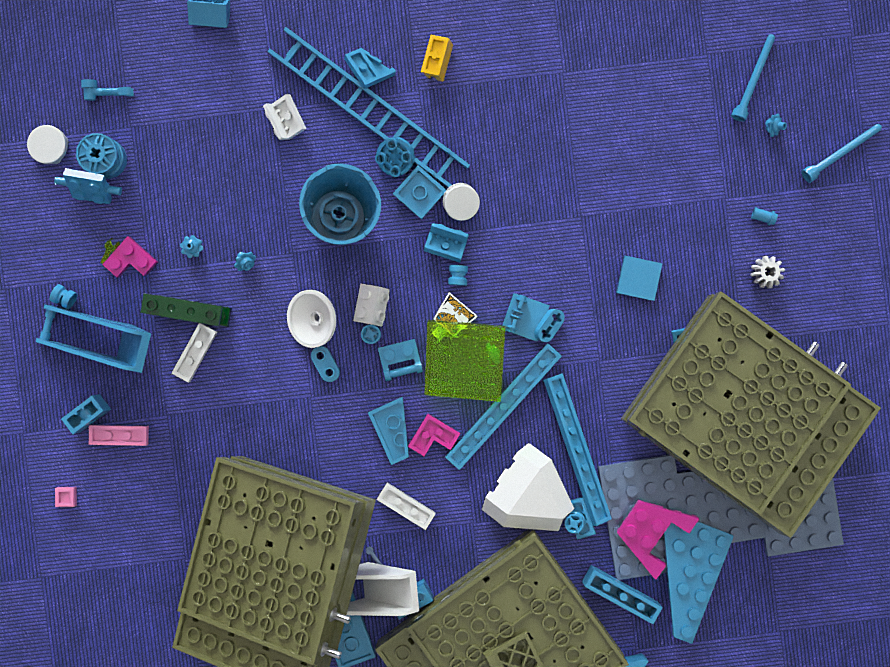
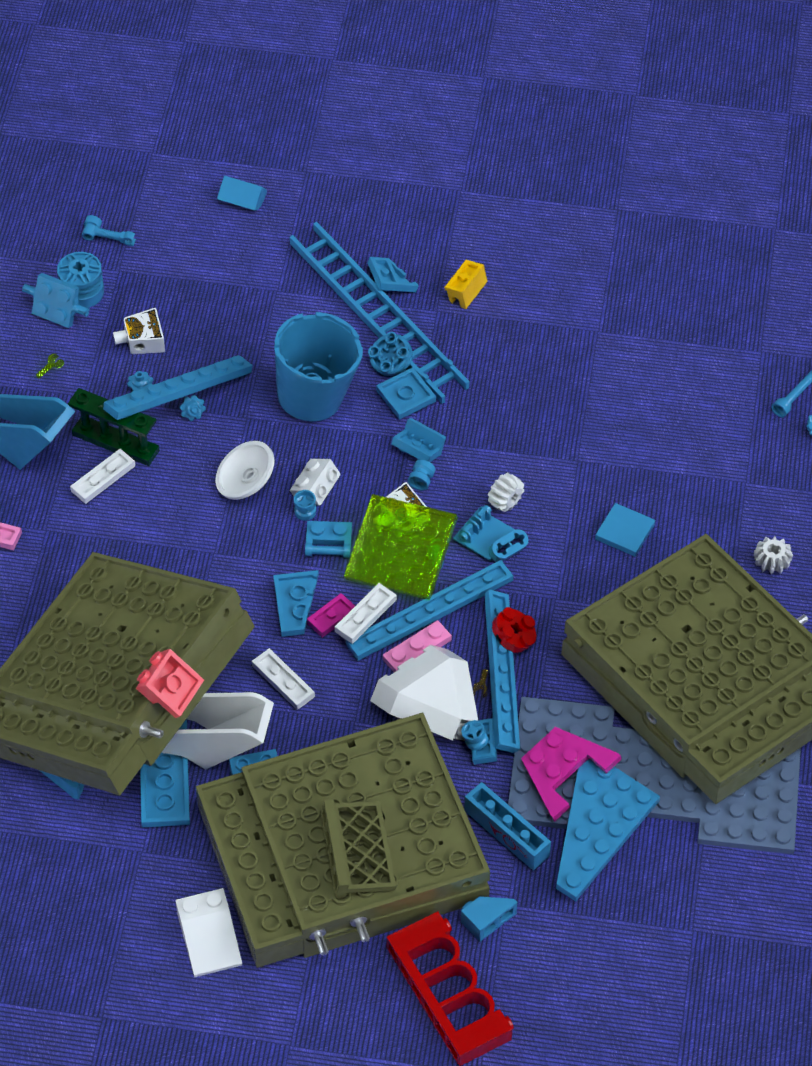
camera: 15 degrees right, 35 degrees down
white tile [27,125,68,164] -> none
dark pink plate [102,236,158,278] -> none
white bracket [263,94,306,140] -> none
dark azure plate [311,346,340,382] -> none
white head [443,183,480,221] -> none
dark azure pin [751,207,778,226] -> none
none -> dark azure plate [103,355,253,420]
none -> white torso [113,308,165,354]
none -> coral plate [136,649,204,718]
none -> white plate [335,583,397,644]
none -> bright pink plate [383,620,452,672]
none -> clear yellow hand [473,669,488,698]
none -> white gear [488,473,524,512]
none -> red plate [492,607,536,653]

